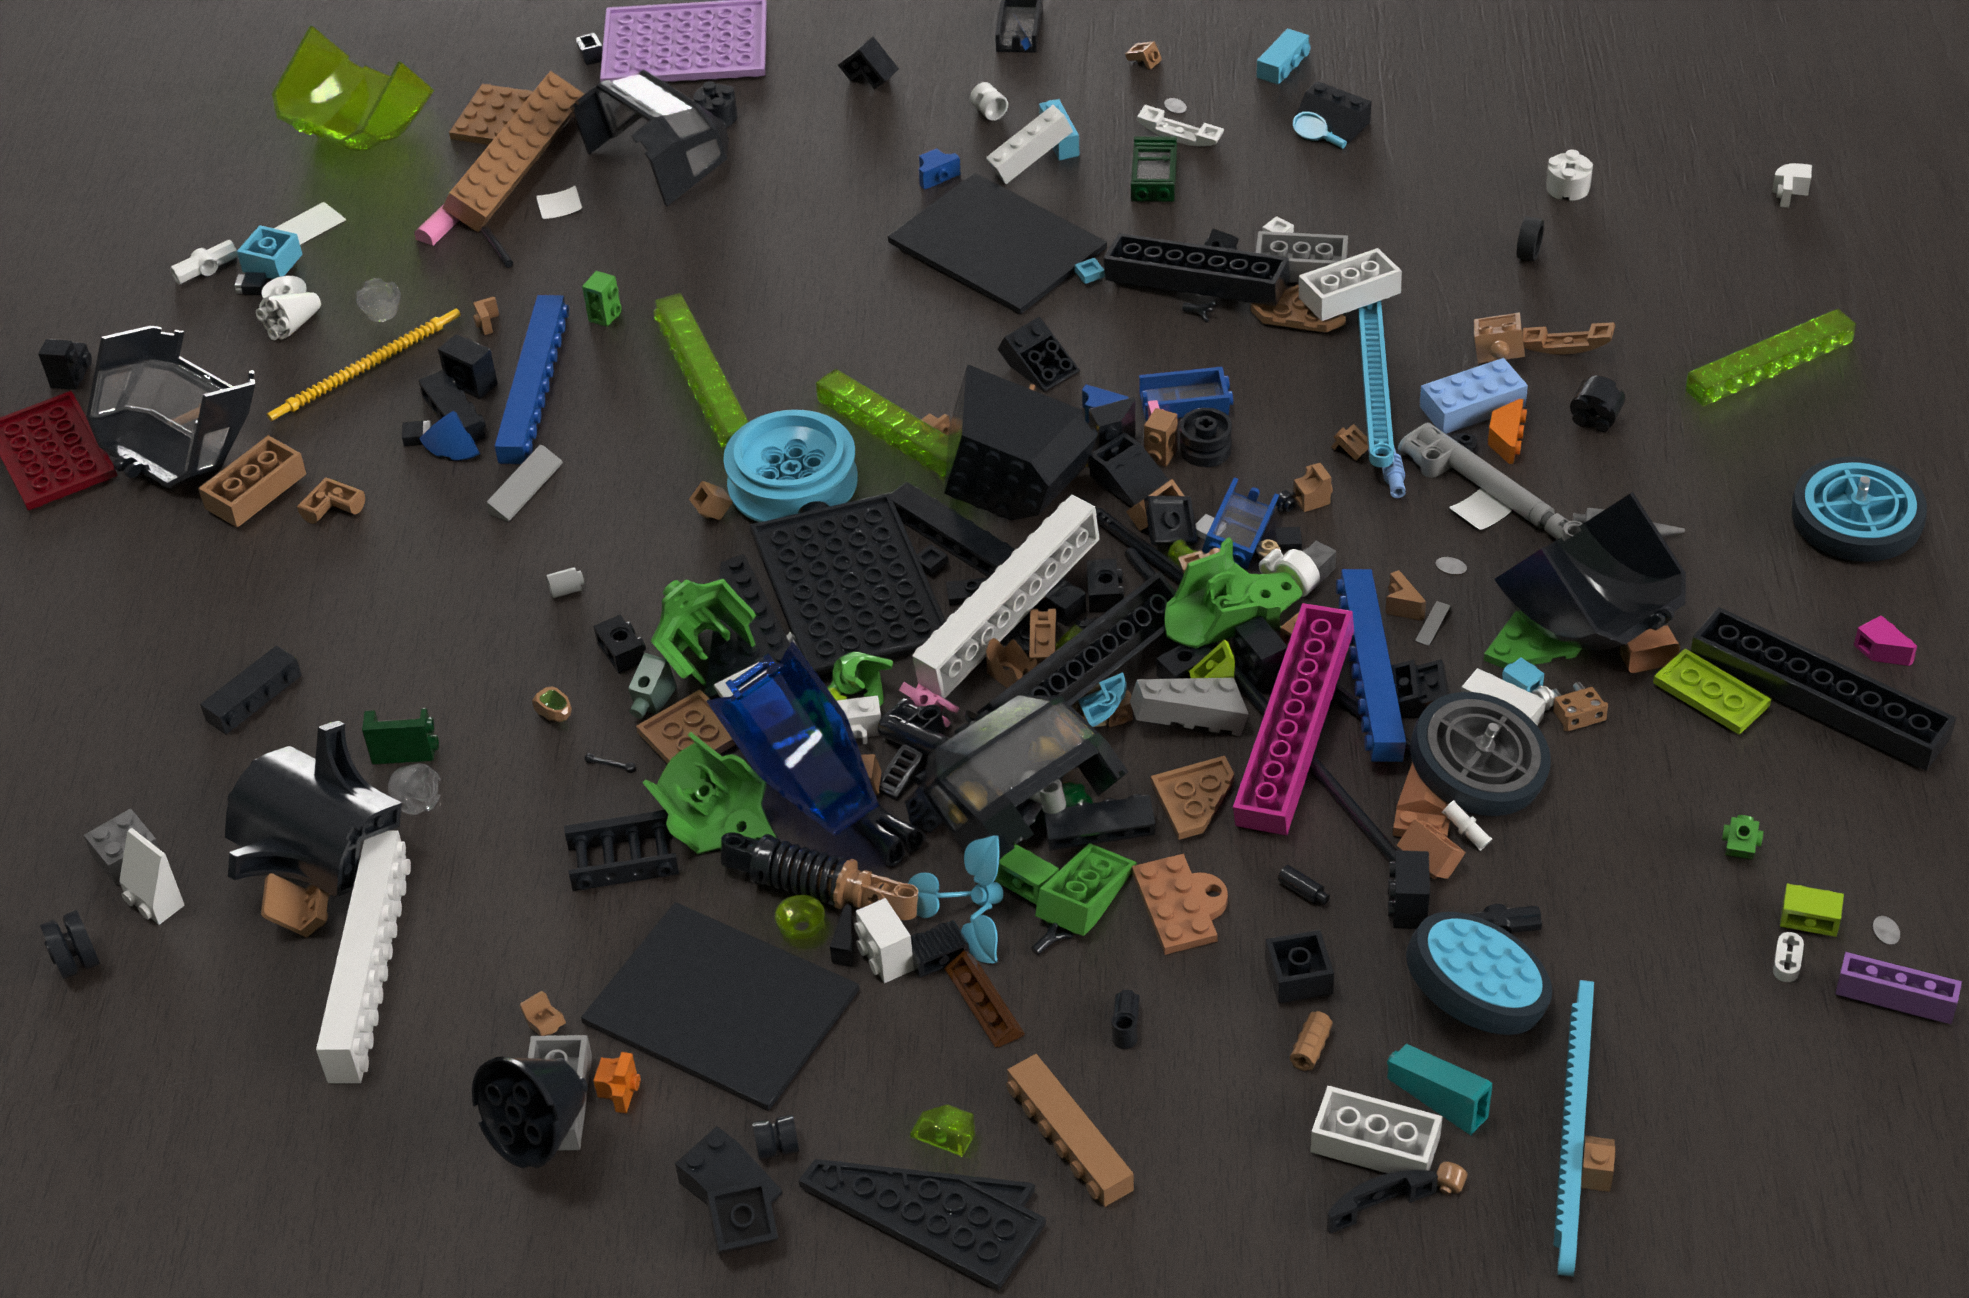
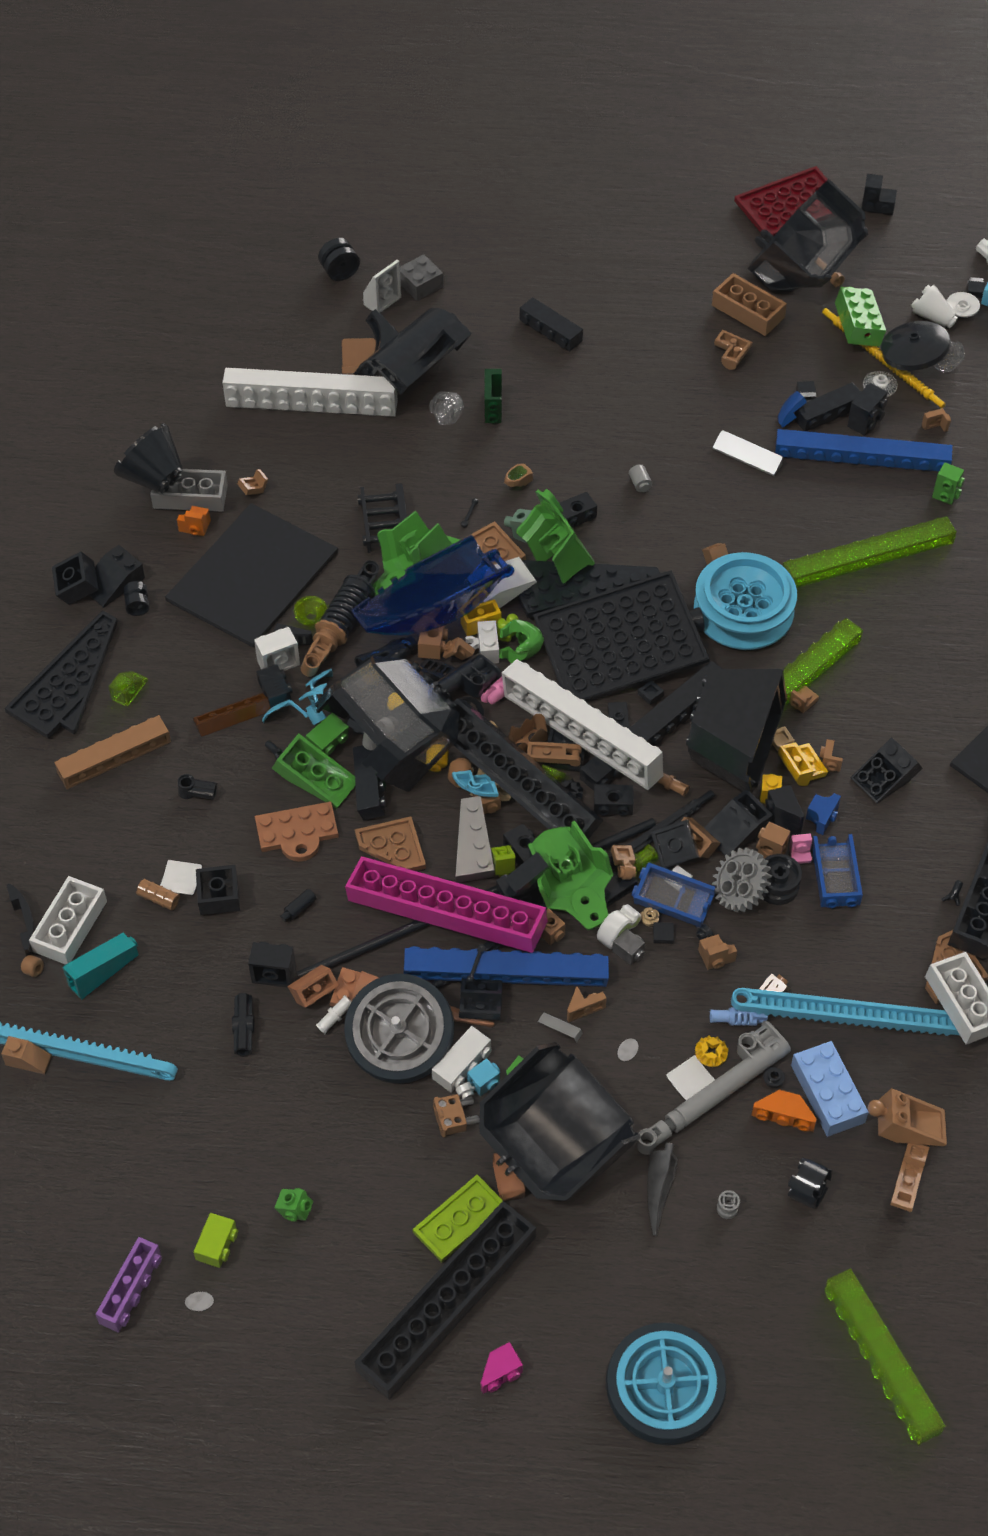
camera: 90 degrees right, 10 degrees up
wheel [1406,912,1552,1035] -> none
white beam [1773,932,1804,982] -> none
none -> white sticker [160,860,202,895]
none -> medium nougat bracket [443,637,475,661]
none -> black hinge [466,944,485,983]
none -> black slope [505,852,550,895]
none -> yellow gear [695,1035,728,1067]
none -> light grey gear [712,848,772,912]
none -> light grey wheel [717,1190,740,1219]
none -> bright green brick [835,287,886,347]
none -> dish [863,371,898,397]
none -> black dish [881,321,950,371]

